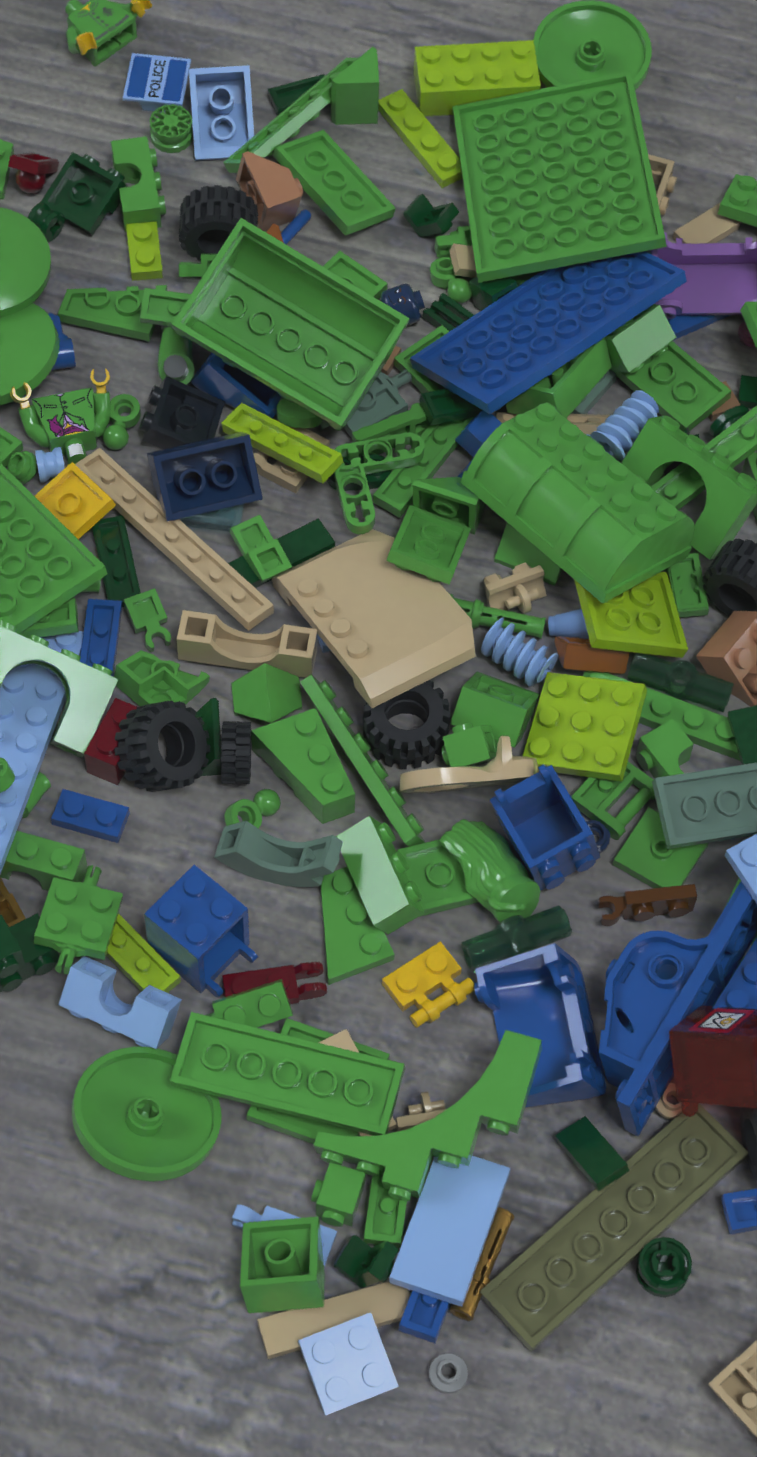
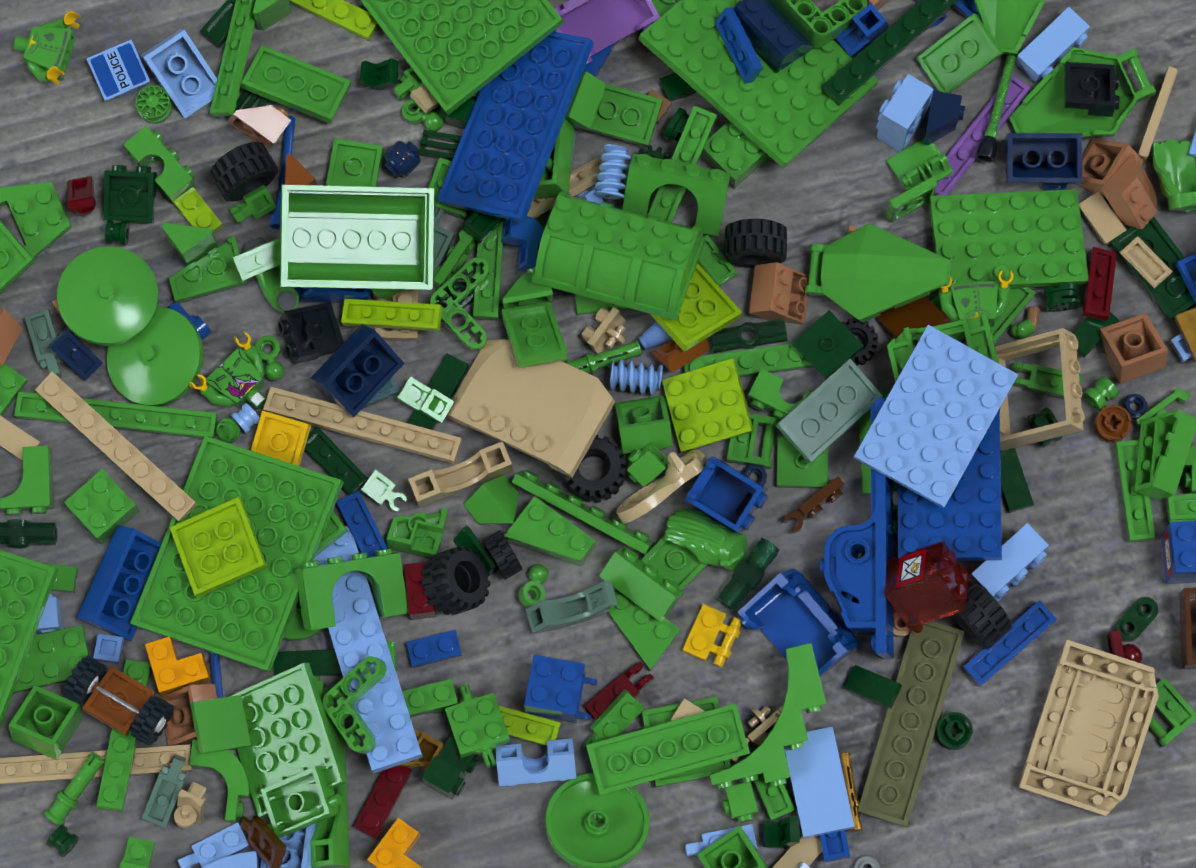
camera: 25 degrees left, 15 degrees up
none -> bright green slope [162,223,218,266]

